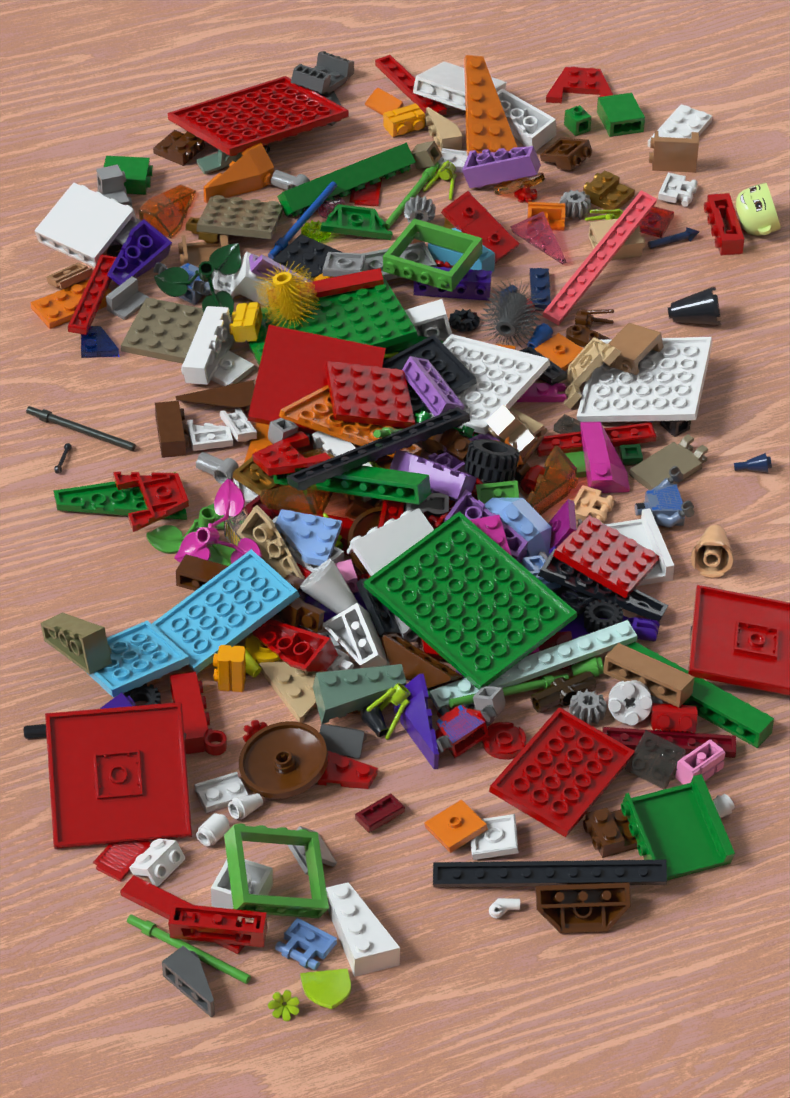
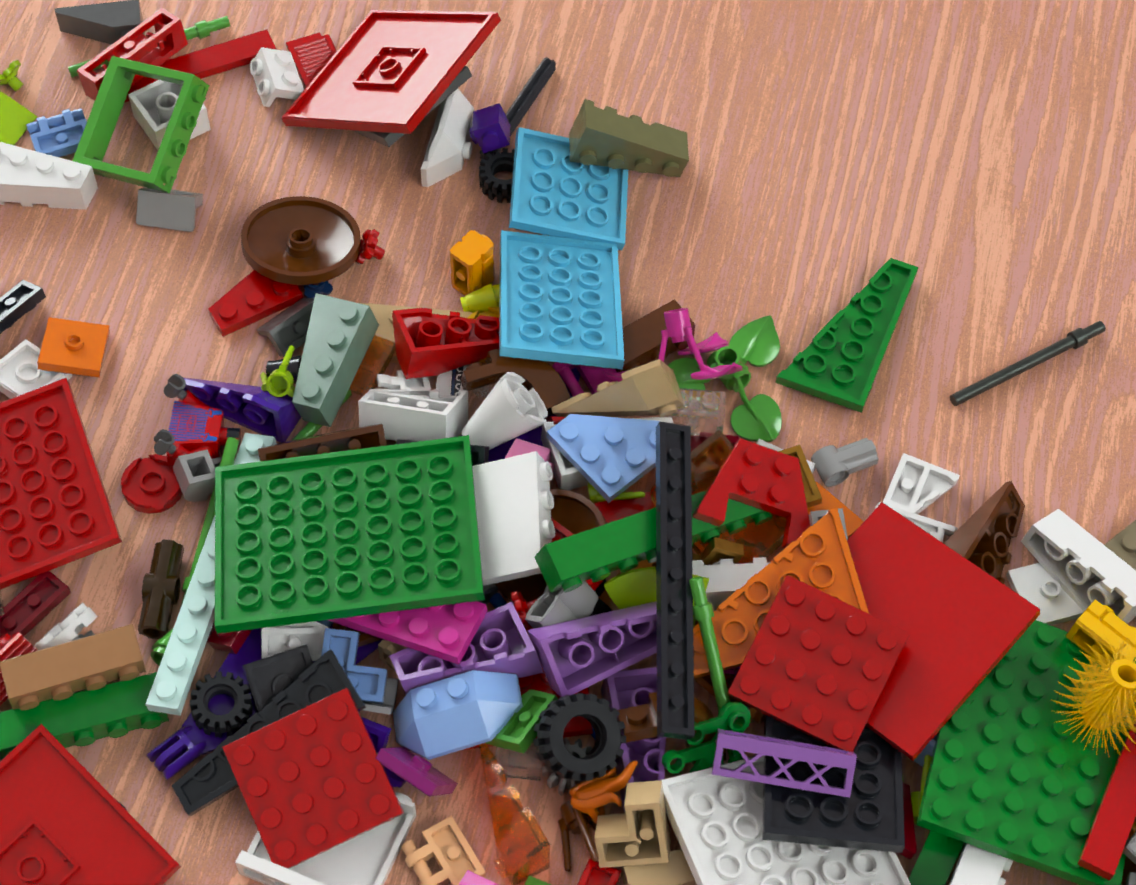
camera: 125 degrees right, 15 degrees up
black hinge [54,443,72,474] -> none
red wing [113,472,189,532] -> none
reddish brown brick [155,401,189,458] -> none
red hinge [170,672,227,756] -> none
white plate [194,772,248,813] -> none
white brick [196,813,230,846] -> none
white cone [228,793,263,819] -> none
dark red plate [355,793,405,833] -> none
red brick [521,465,547,495] -> none
light grey gear [569,689,607,725] -> none

